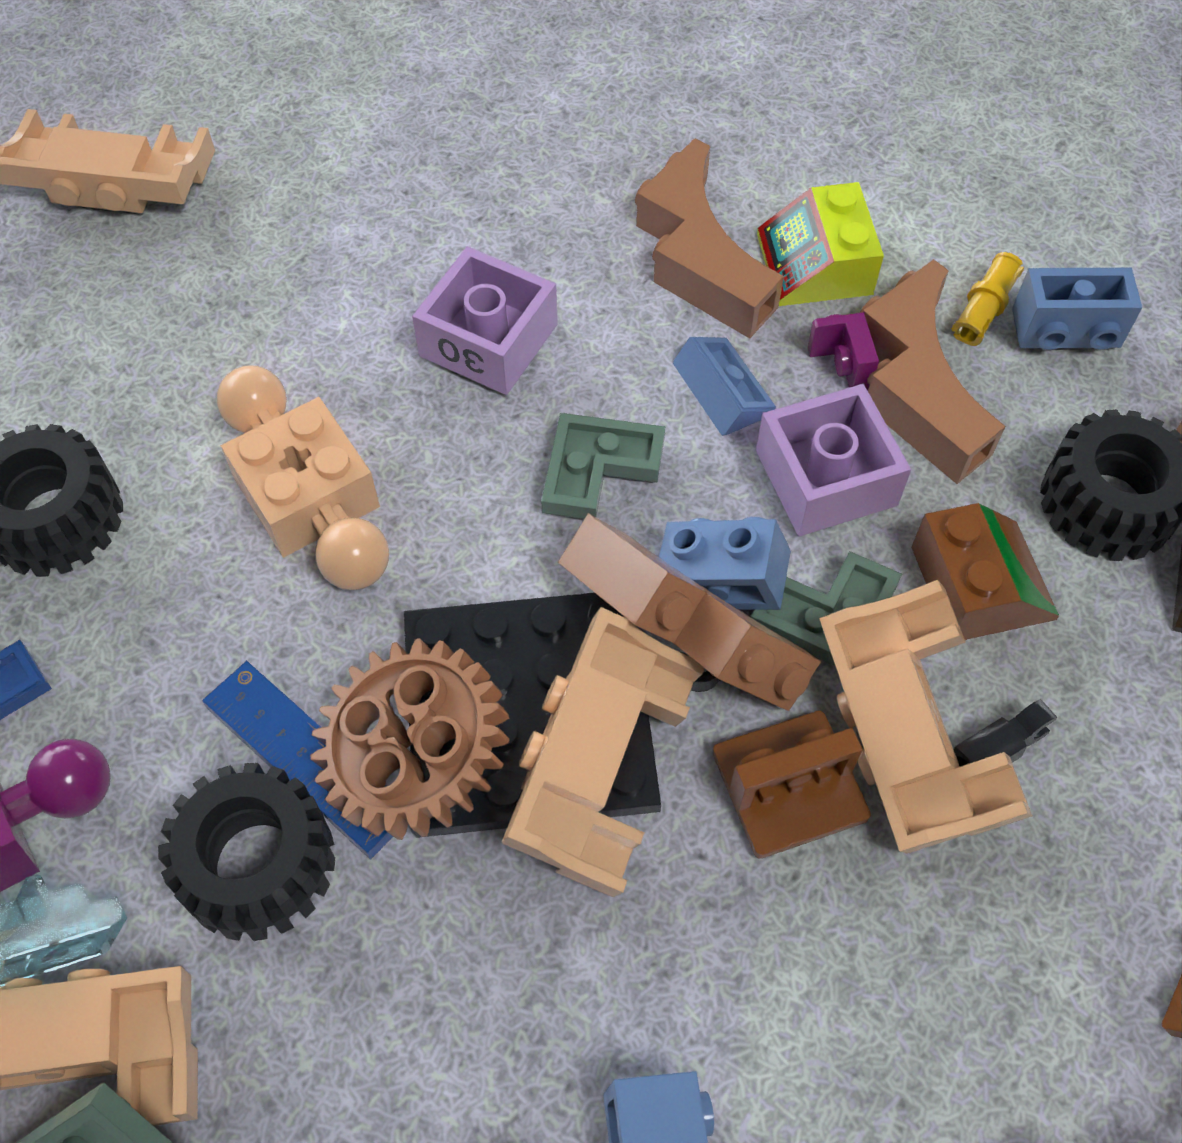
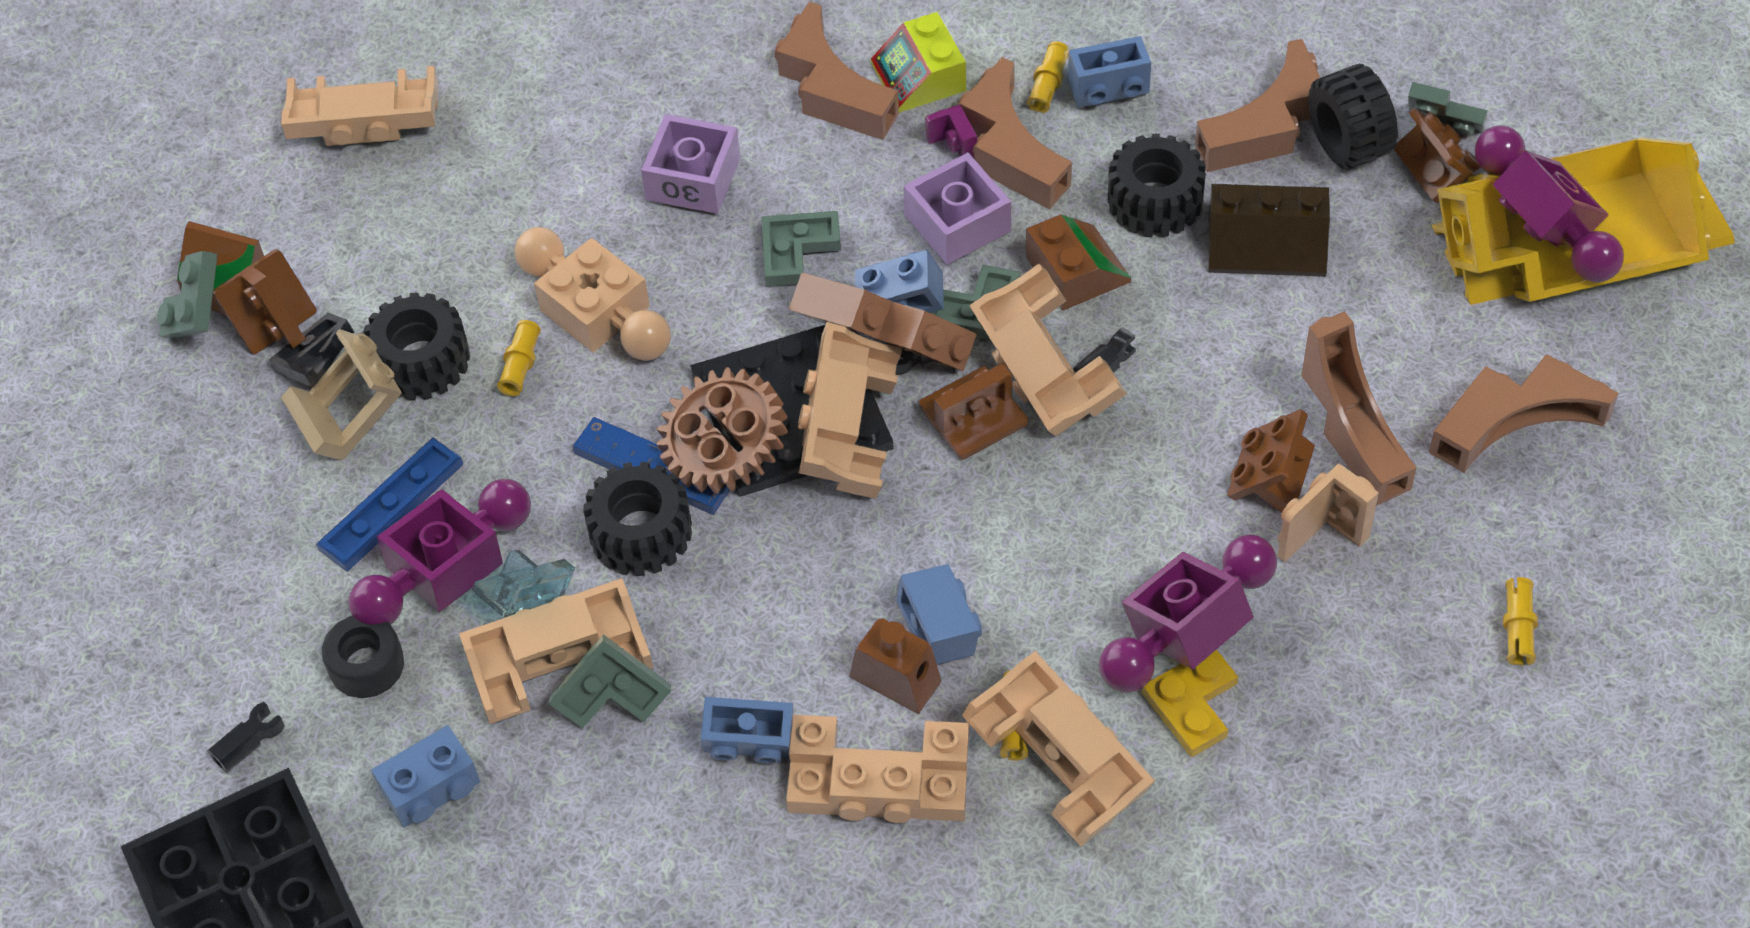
camera: 10 degrees left, 5 degrees down
medium blue slope [673,337,776,436] -> none
none -> yellow pin [497,320,541,396]

